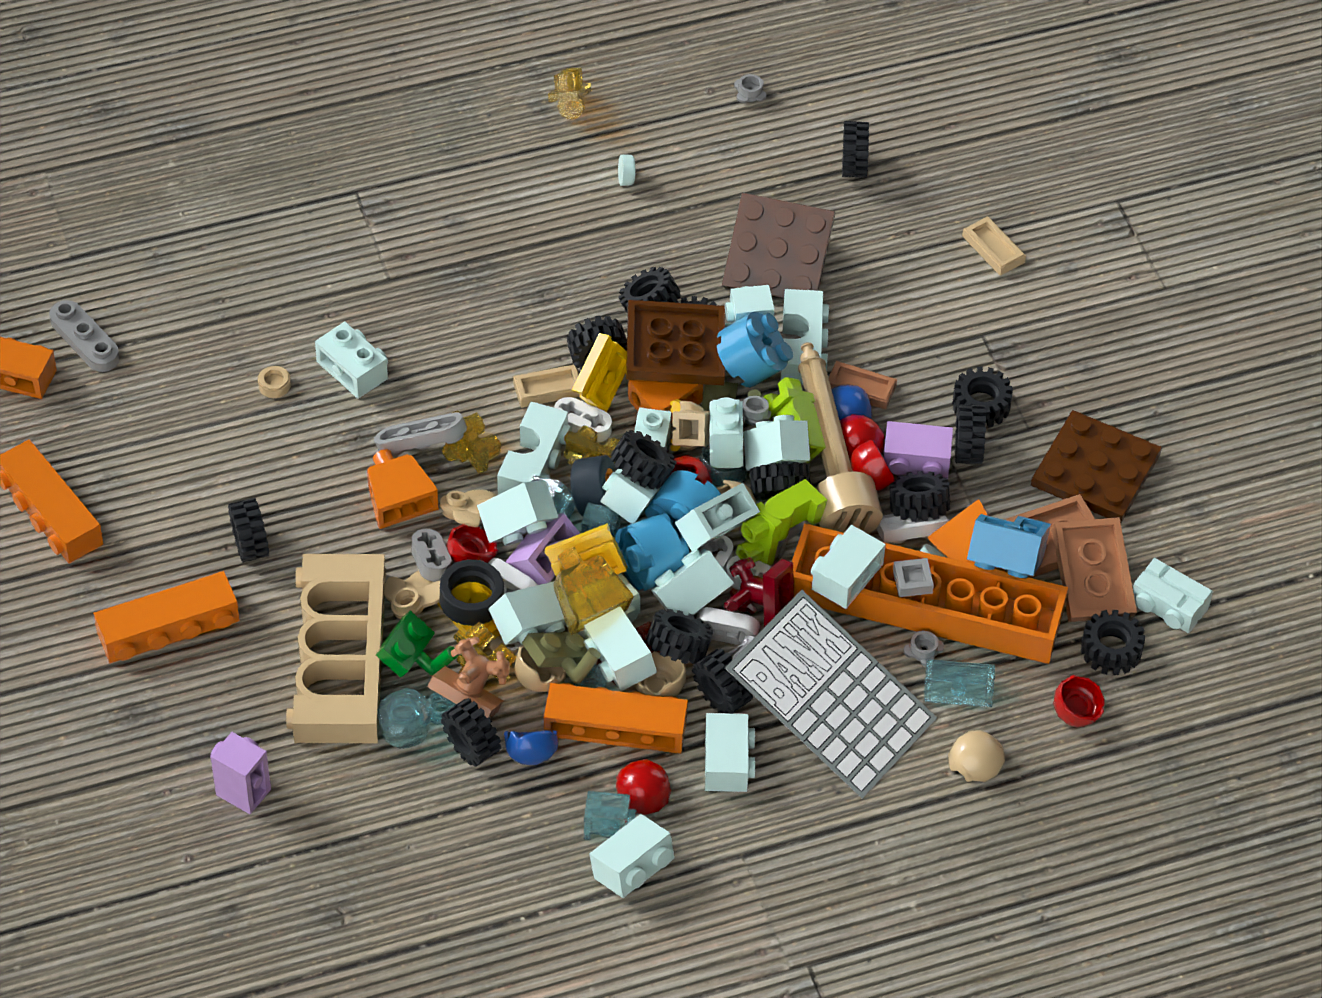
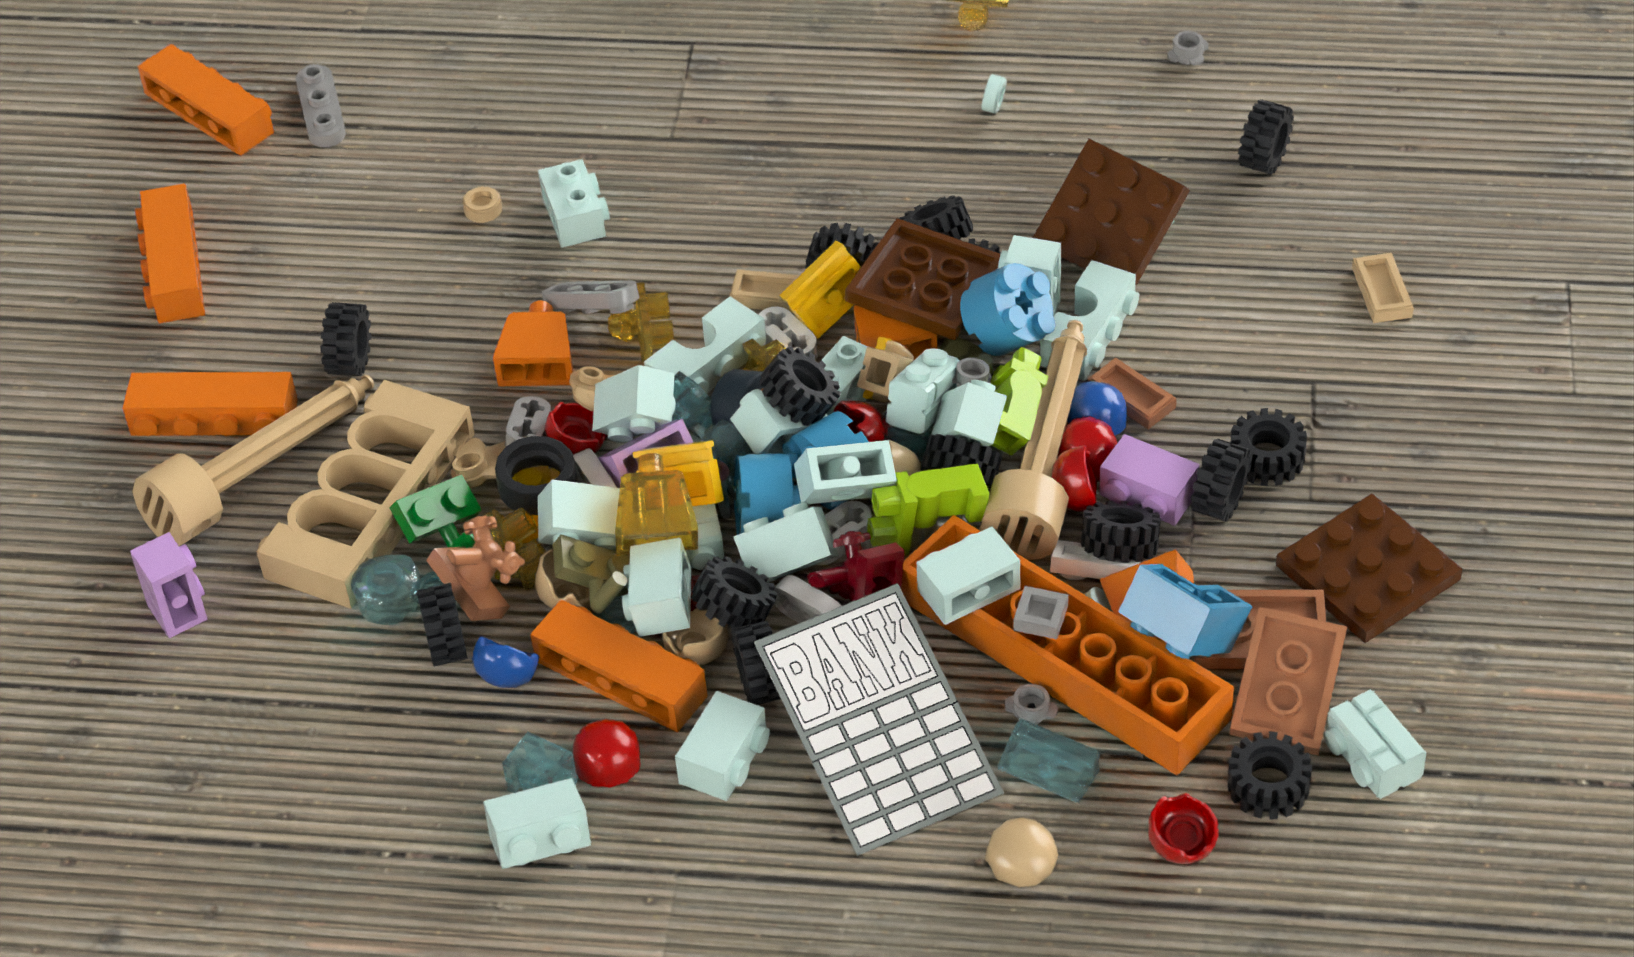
camera: 30 degrees right, 5 degrees down
none -> tan piece [132,375,374,546]

